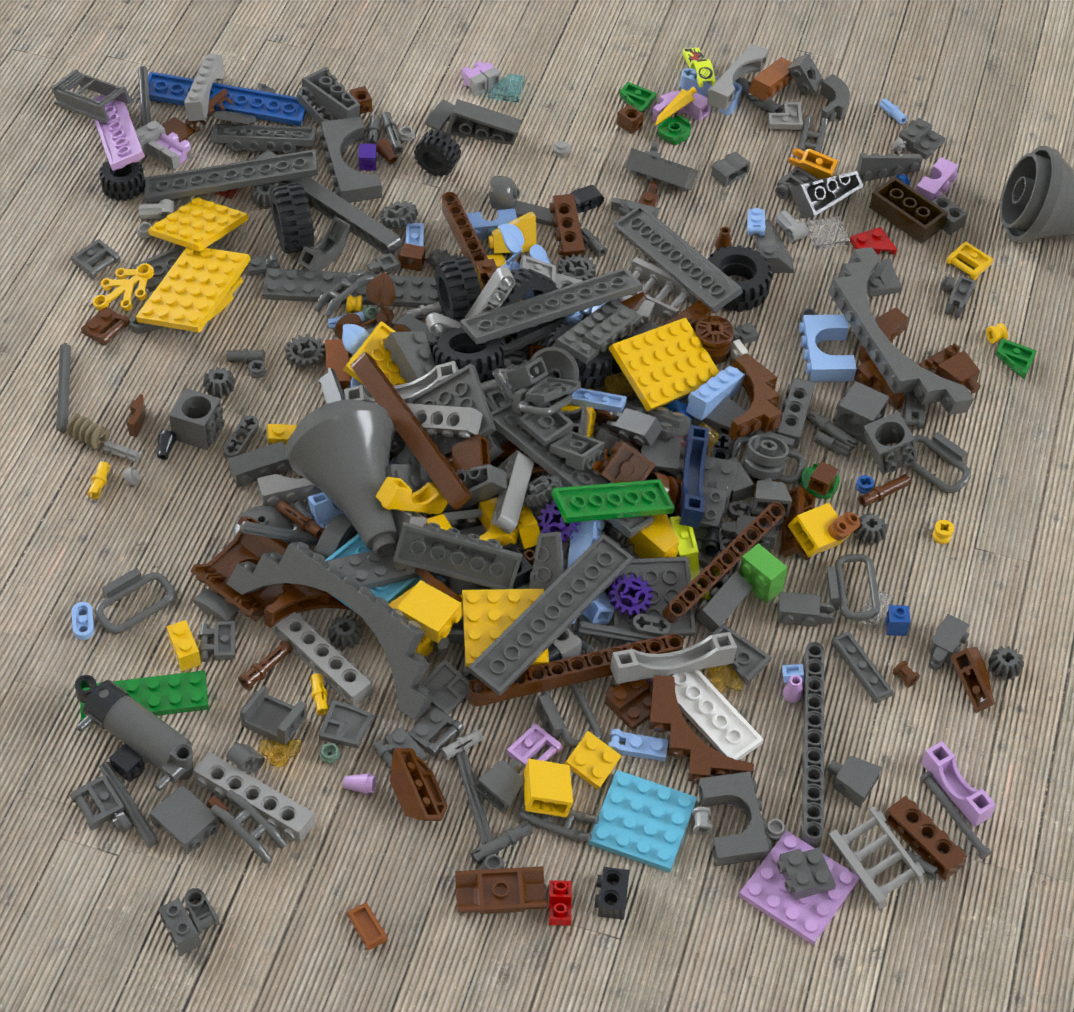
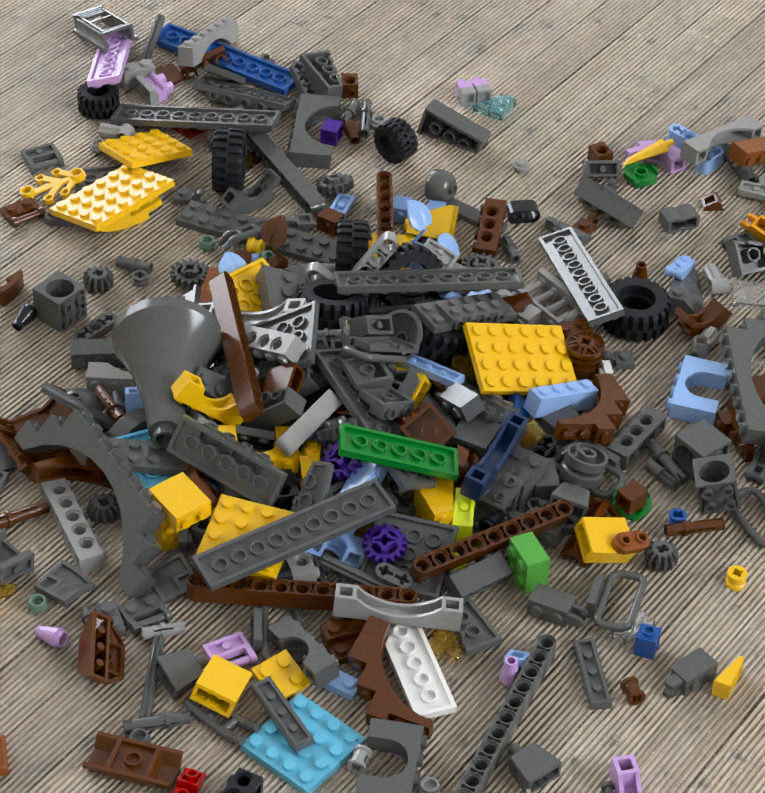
camera: 20 degrees right, 10 degrees down
yellow pin [310,674,329,716] -> none
dark grey slope [425,99,455,132] -> none
green wing [619,82,657,114] -> none
neon yellow piece [683,47,716,87] -> none
dark grey bush [775,182,791,200] -> none
reddish brown slope [950,647,995,713] -> none
dark grey gear [988,646,1024,680] -> none
none -> sand green plate [199,235,216,251]
none -> dark grey tile [251,676,315,753]
none -> dark grey arch [268,615,340,689]
none -> dark grey brick [583,160,620,178]
none -> reddish brown arch [674,297,732,337]
none -> light grey piece [691,326,720,359]
none -> reddish brown slope [701,191,724,211]
none -> yellow slope [712,656,745,700]

